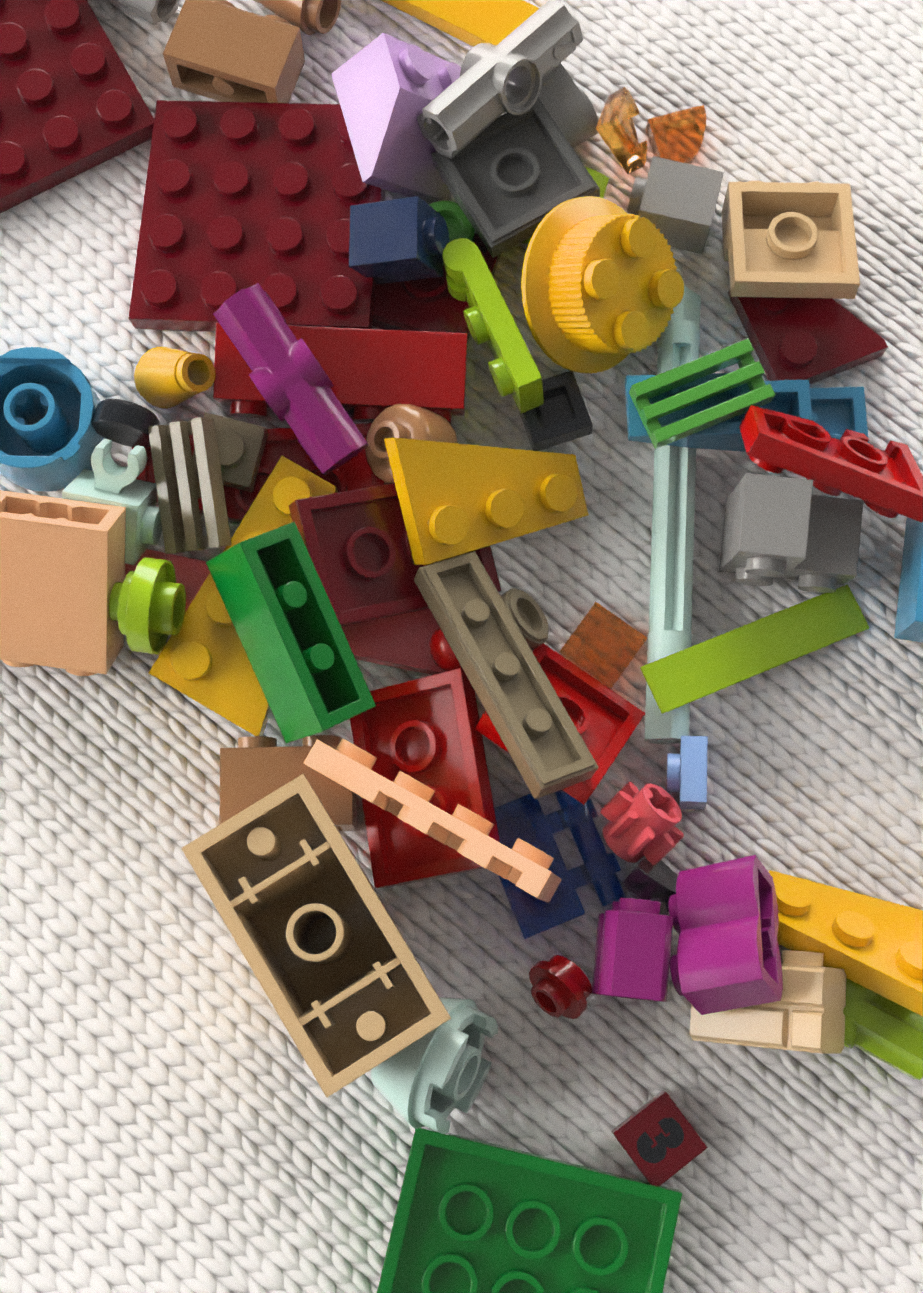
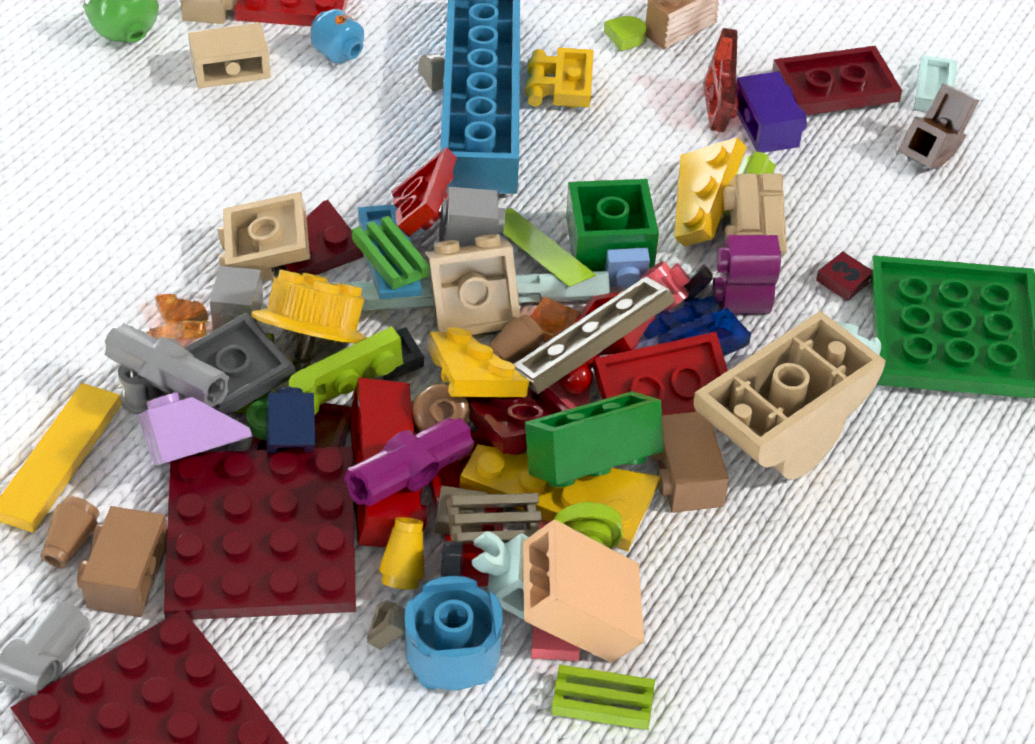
camera: 100 degrees left, 30 degrees down
light nougat wing [304,738,562,903] -> none
red plate [529,955,592,1019] -> none
magenta brick [669,855,783,1015] -> none
none -> dark tan tile [366,600,405,650]
none -> tan plate [425,234,521,335]
none -> medium nougat cone [488,314,545,364]
none -> green brick [566,179,659,271]

